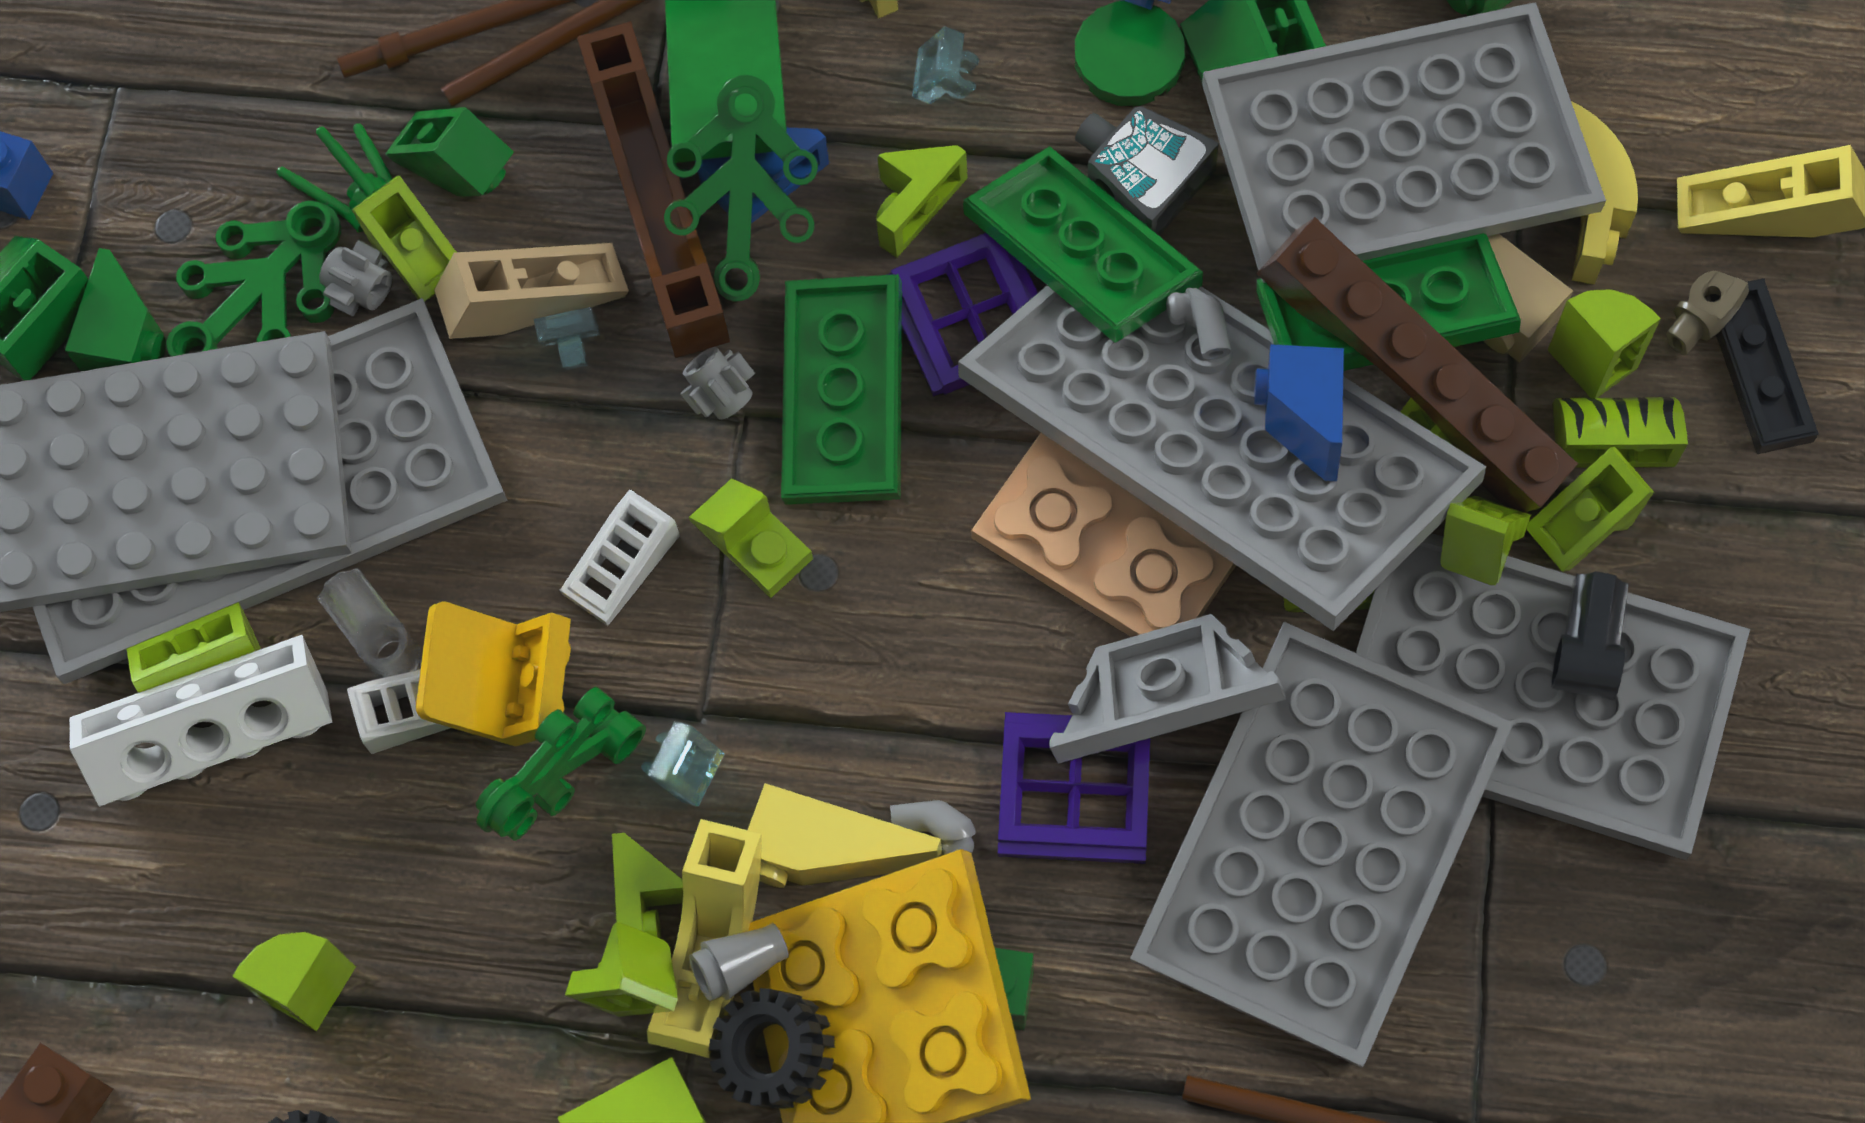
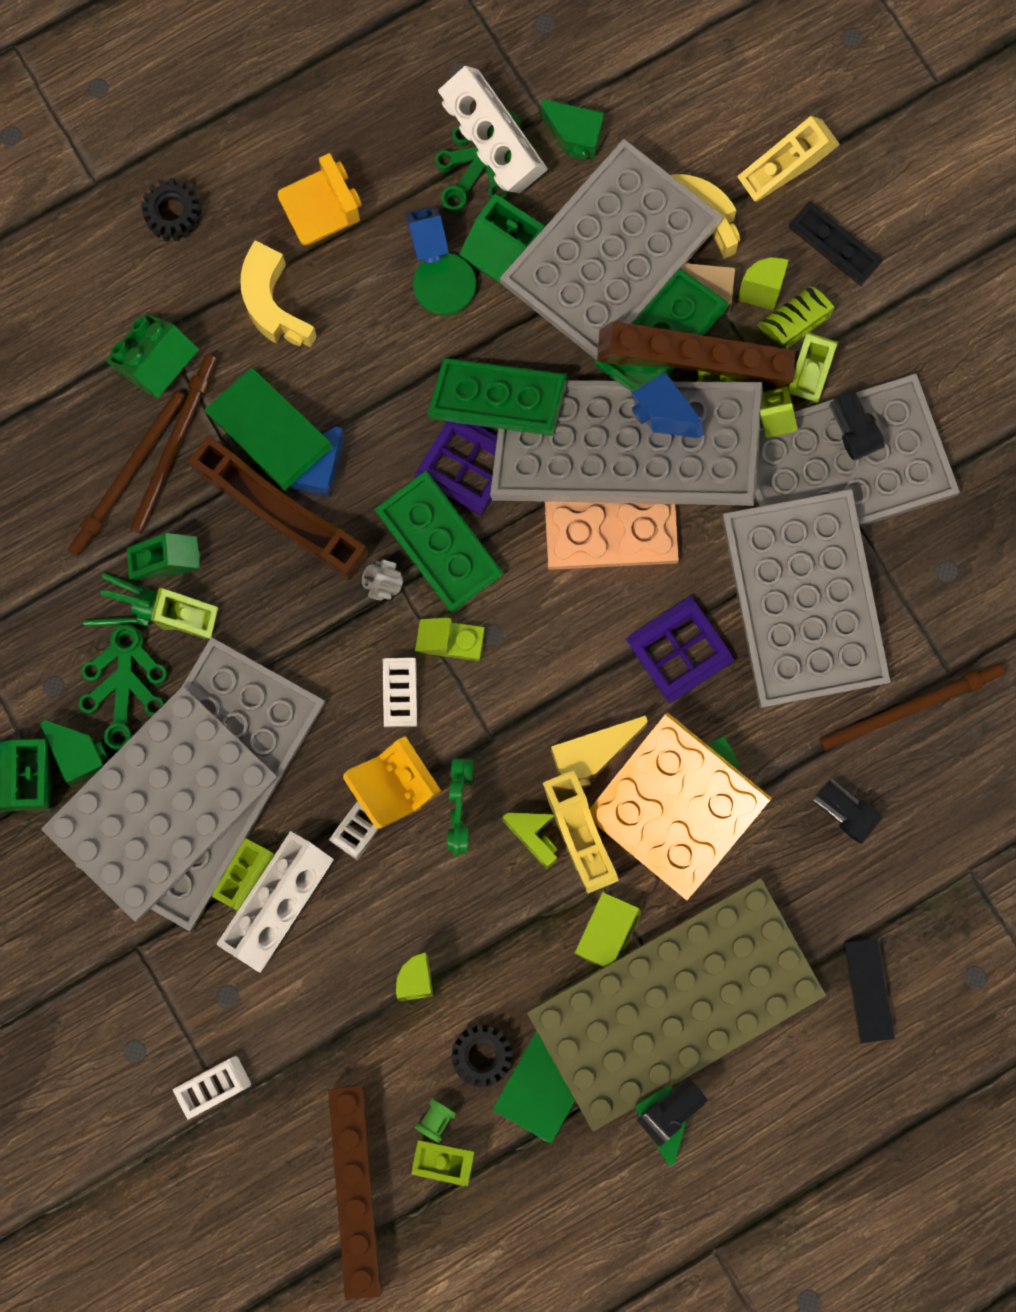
camera: 40 degrees left, 10 degrees up
clear piece [317,568,422,679] -> none
light grey gear [319,240,392,316] -> none
tan slope [434,243,629,339] -> none
clear light blue tile [534,307,600,370] -> none
lime slope [565,922,678,1017] -> none
clear light blue tile [641,721,725,807] -> none
green plant [664,75,818,301] -> none
light grey cone [689,923,789,1001] -> none
black tyre [709,988,835,1109] -> none
lime slope [876,145,968,258] -> none
light grey arm [890,800,976,855] -> none
clear light blue tile [912,26,979,104] -> none
light grey wing [1049,614,1286,764] -> none
torso [1075,106,1219,236] -> none
light grey arm [1166,288,1231,359] -> none
dark tan piece [1666,271,1749,356] -> none

